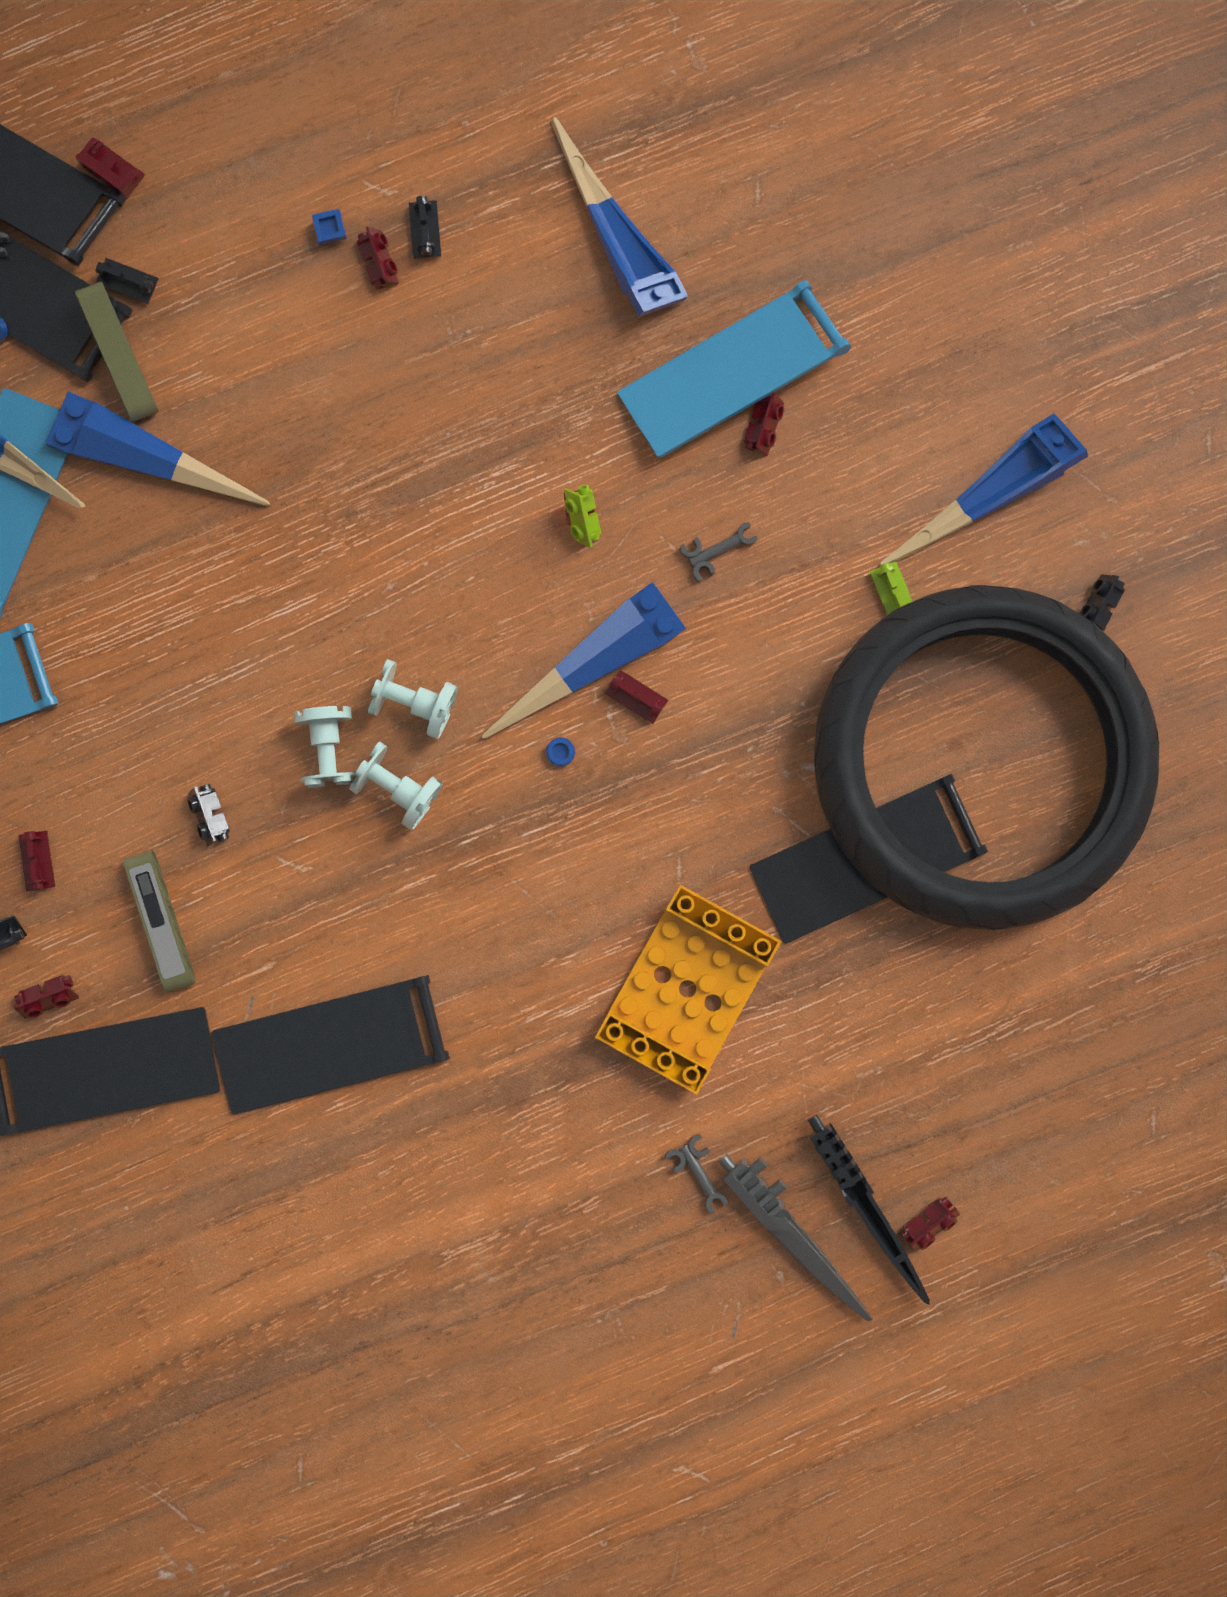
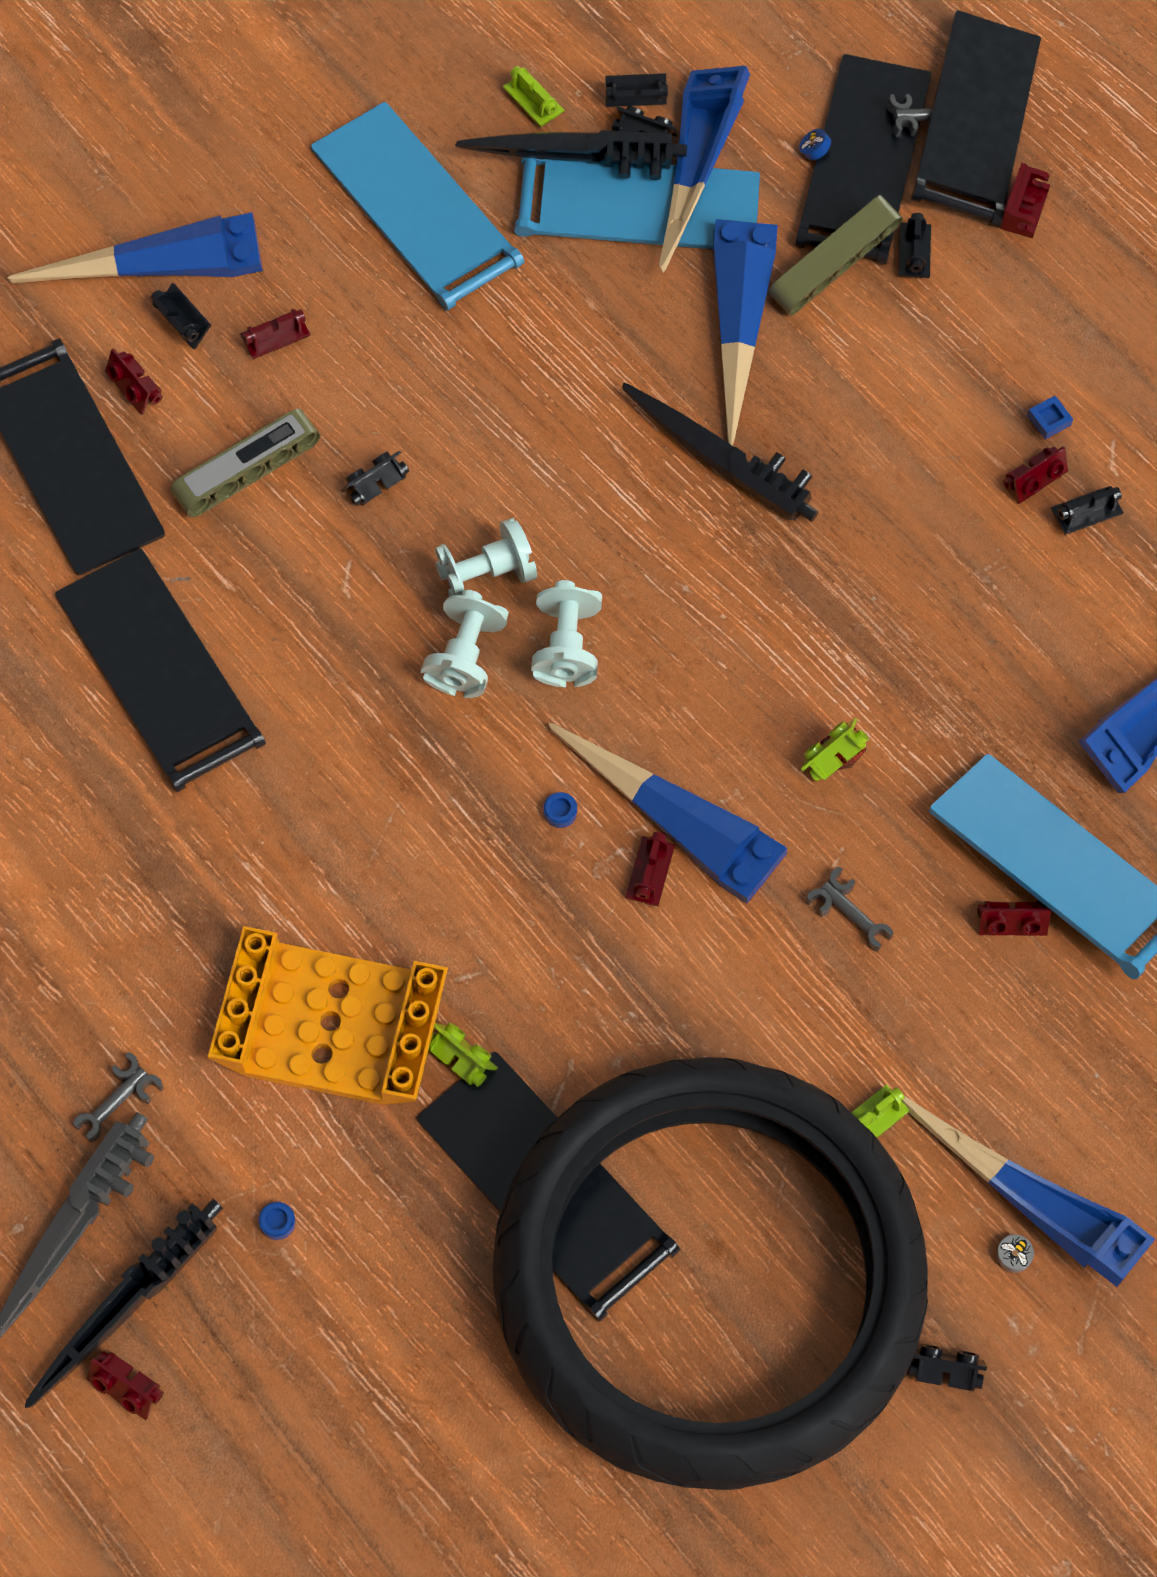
camera: 70 degrees right, 20 degrees down
none -> blue tile [259,1202,296,1240]
none -> lime hinge [429,1023,498,1087]
none -> black piece [622,383,819,522]
none -> tile [996,1234,1034,1273]

